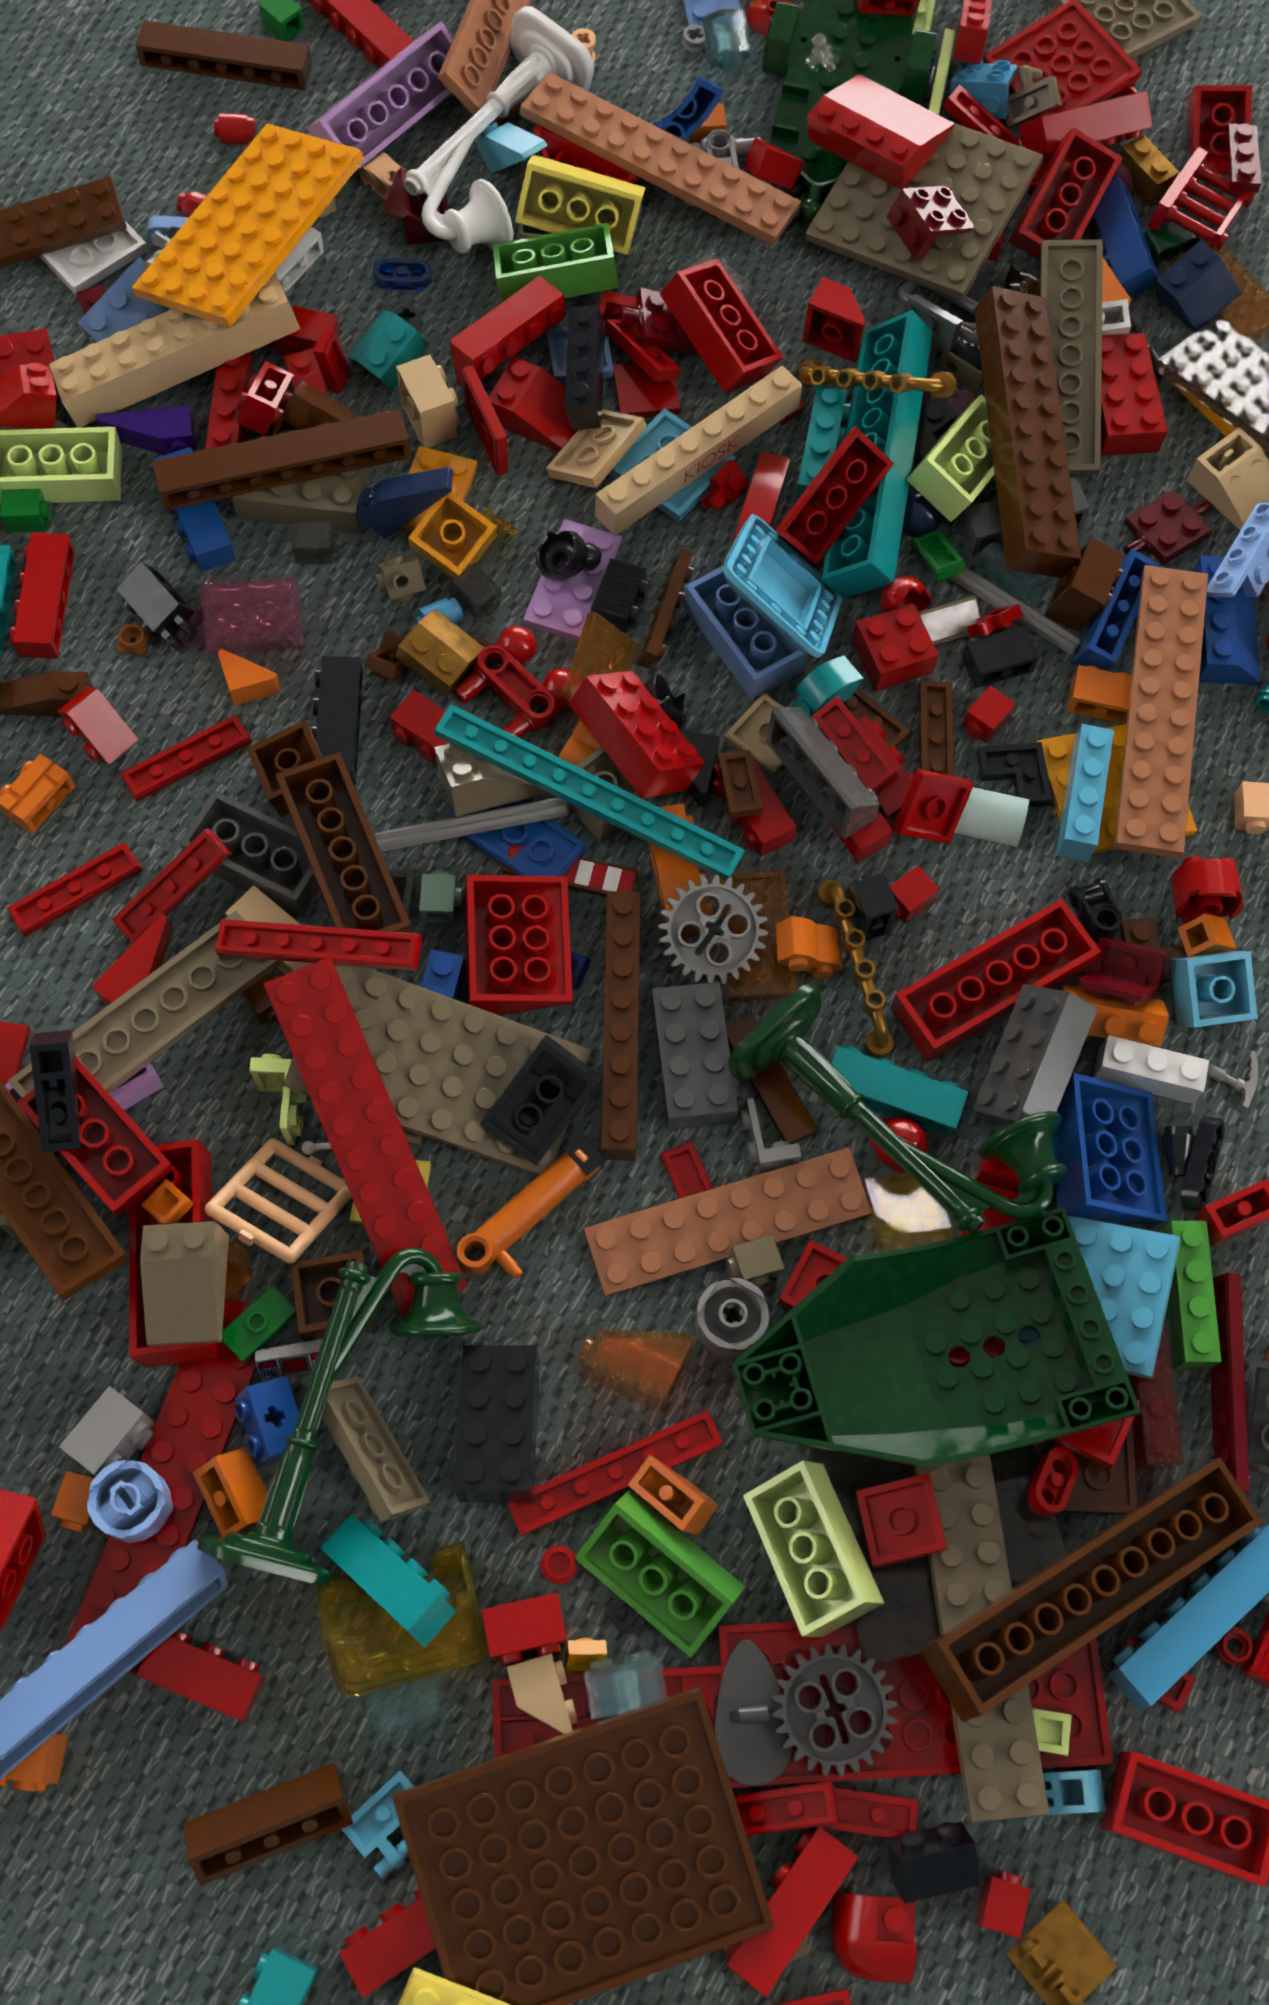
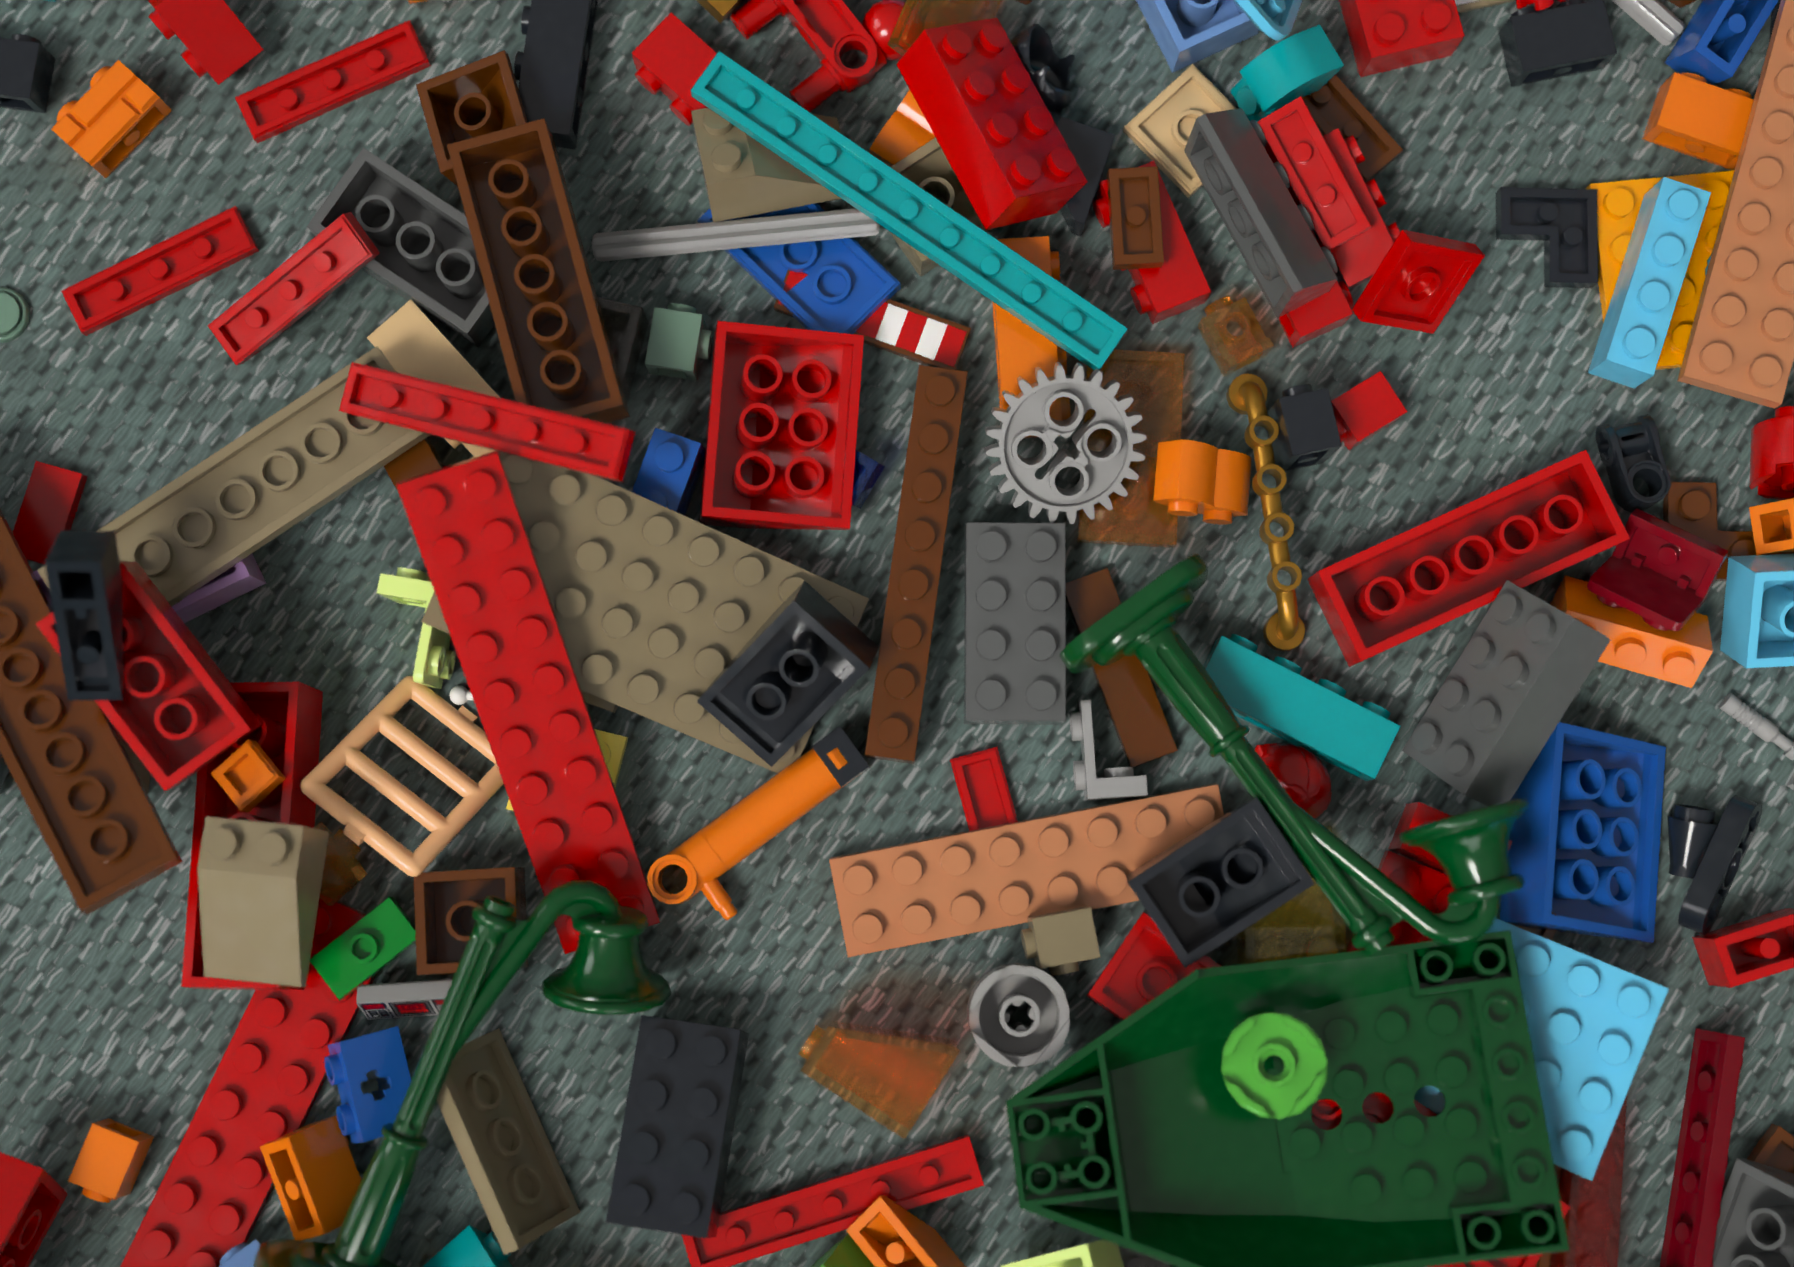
camera: 10 degrees right, 15 degrees up
light grey brick [59,1386,155,1476] -> none
light blue brick [87,1460,173,1544] -> none
red slope [91,913,173,1005] -> none
reddish brown plate [919,680,954,776] -> none
light aqua brick [954,787,1029,847] -> none
red brick [962,686,1016,744] -> none
white brick [1093,1035,1209,1104] -> none
bright green brick [1161,1221,1221,1370] -> none
none -> black slope [1127,797,1315,968]
none -> clear orange brick [1197,295,1274,377]
none -> bright green plate [1222,1013,1327,1119]

